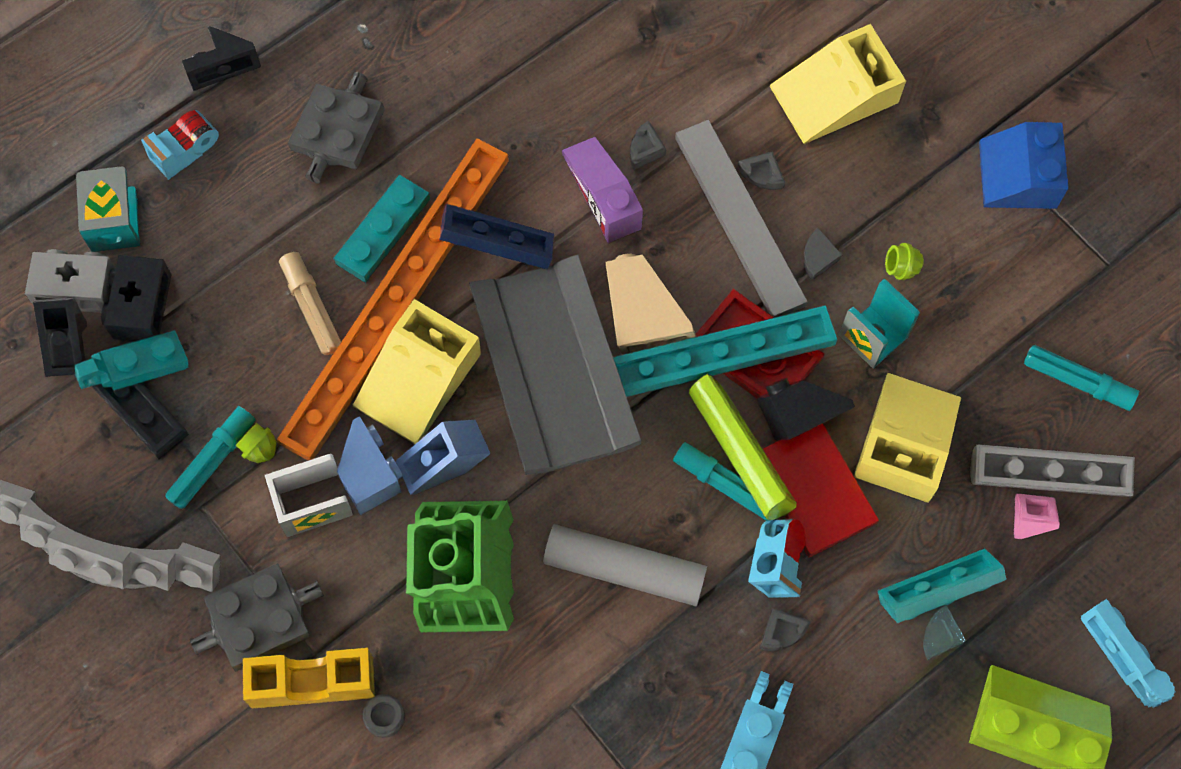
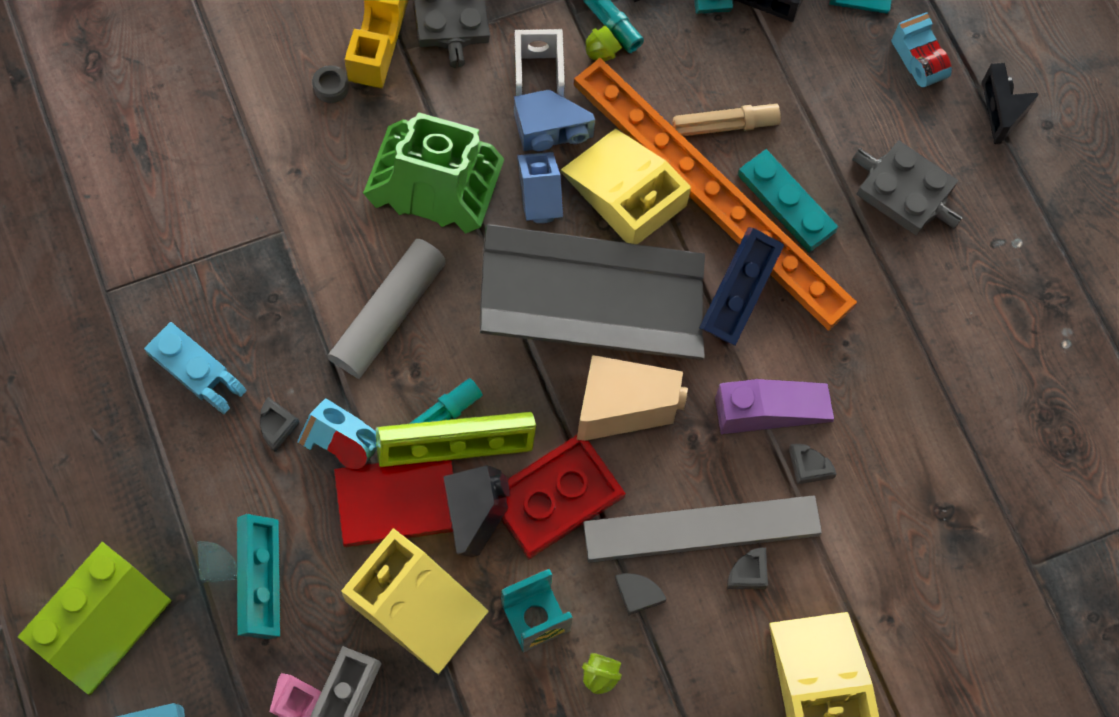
camera: 105 degrees right, 0 degrees up
teal plate [613,305,837,397] -> none

